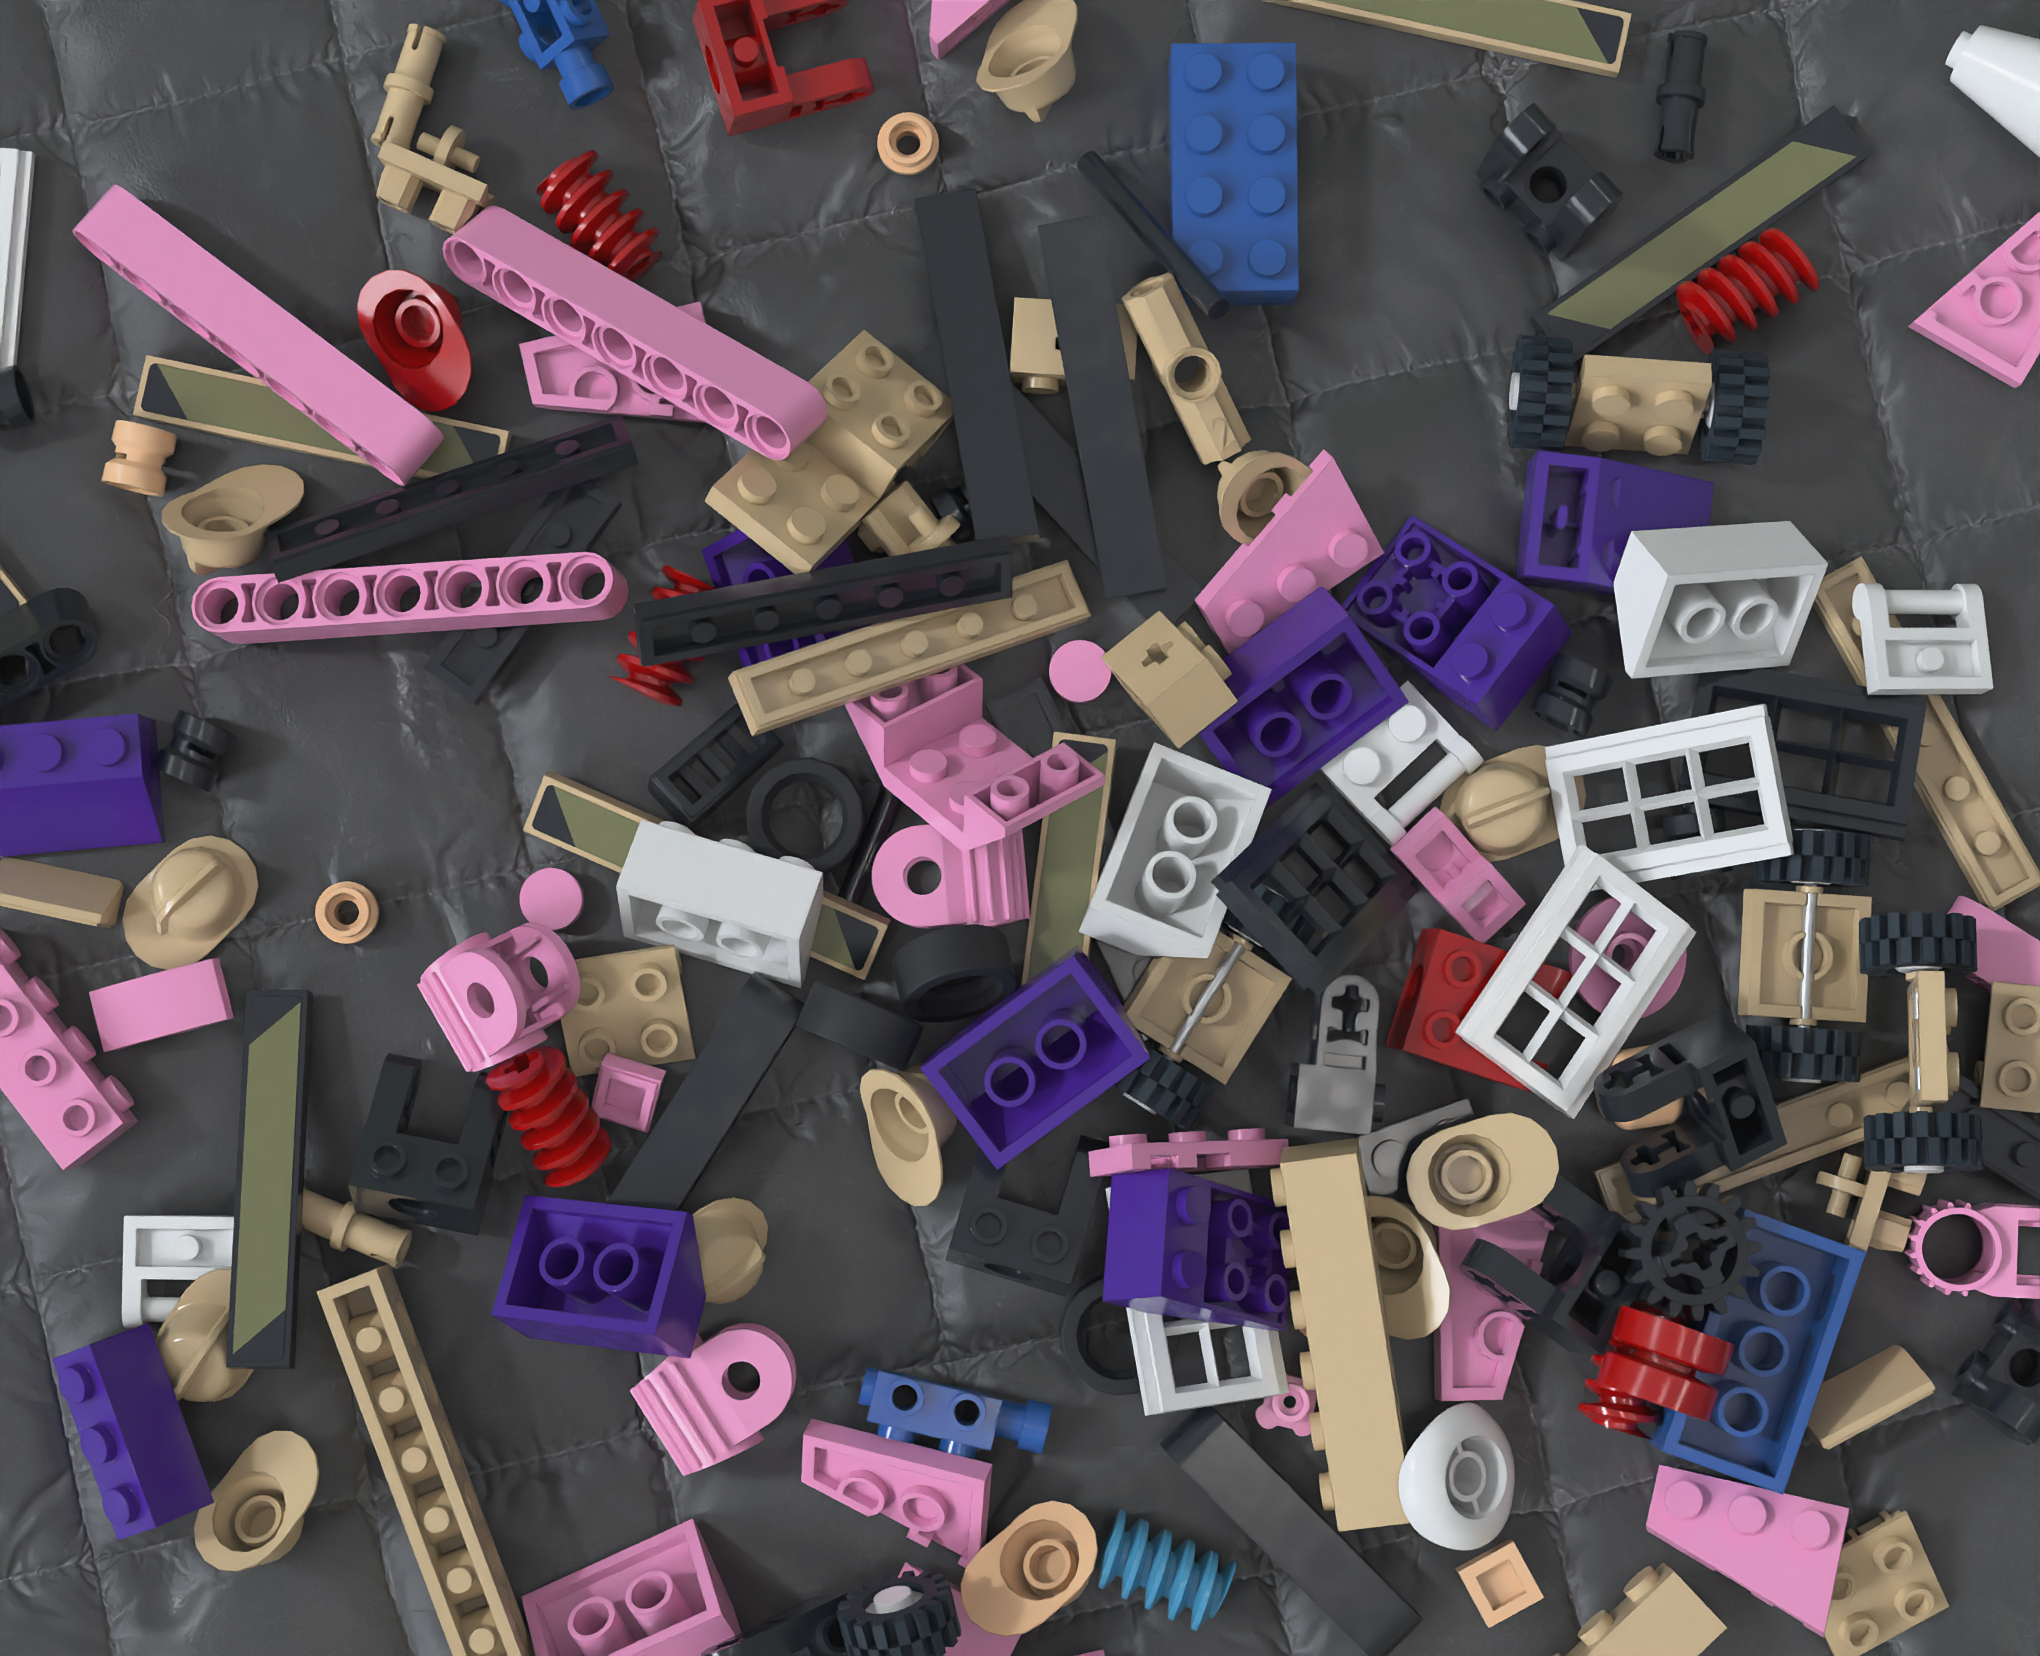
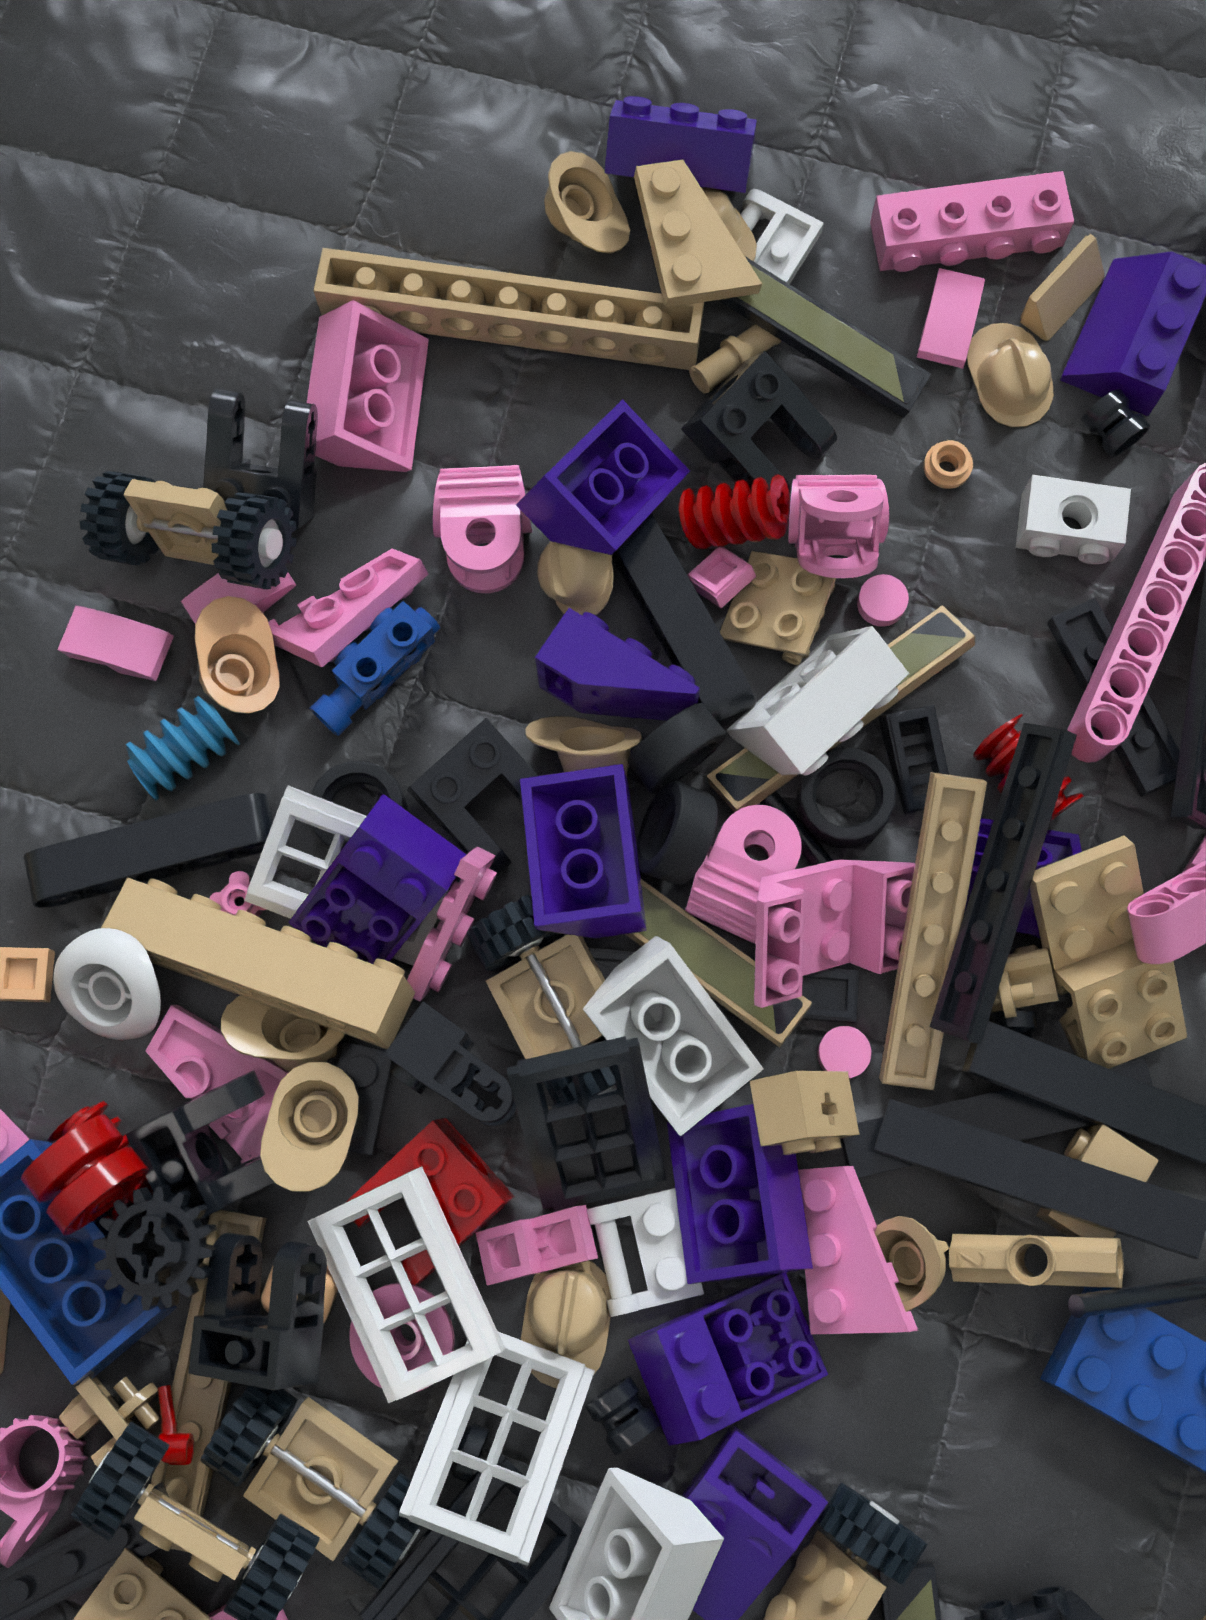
camera: 120 degrees right, 10 degrees down
none -> red hand [157,1385,194,1465]
none -> dark purple slope [535,608,700,721]
none -> tan wing [634,160,762,308]
none -> white brick [1015,475,1131,564]

